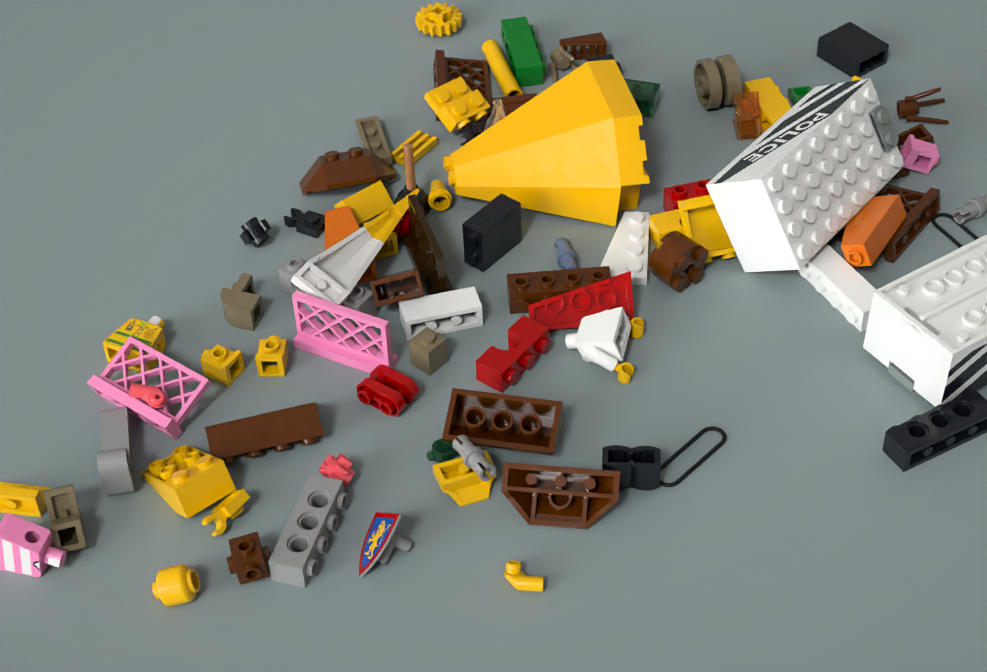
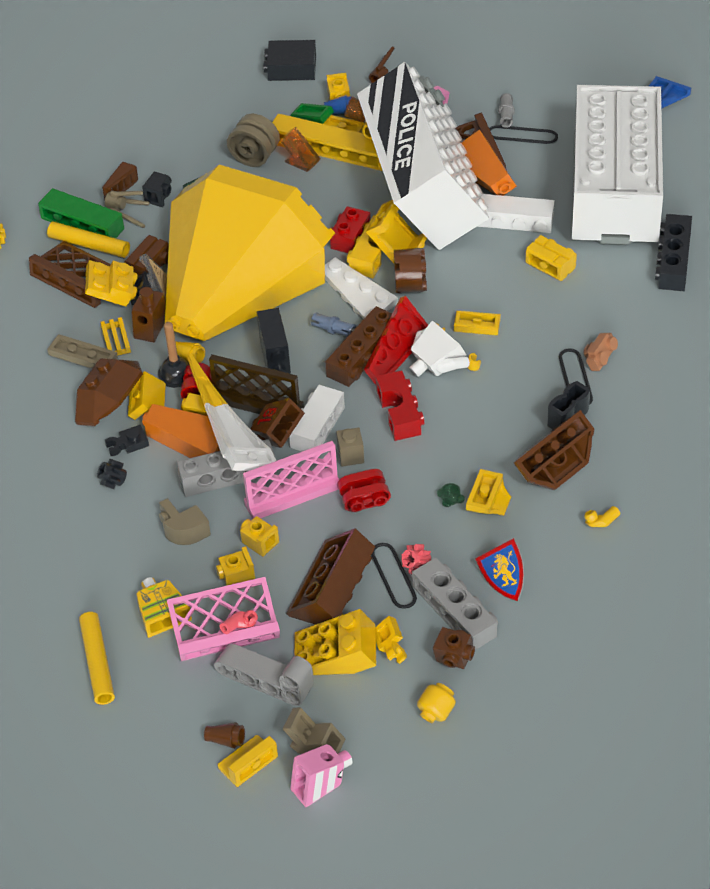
camera: 50 degrees left, 5 degrees up
reddish brown slope [442,388,565,455] -> none
light grey pin [452,435,496,481] -> none
none -> yellow piece [79,612,115,705]
none -> reddish brown torso [132,287,166,343]
none -> reddish brown cone [204,722,245,749]
none -> black piece [371,543,417,609]
none -> yellow tile [454,310,501,335]
none -> yellow brick [526,235,577,281]
none -> nougat piece [584,333,618,371]

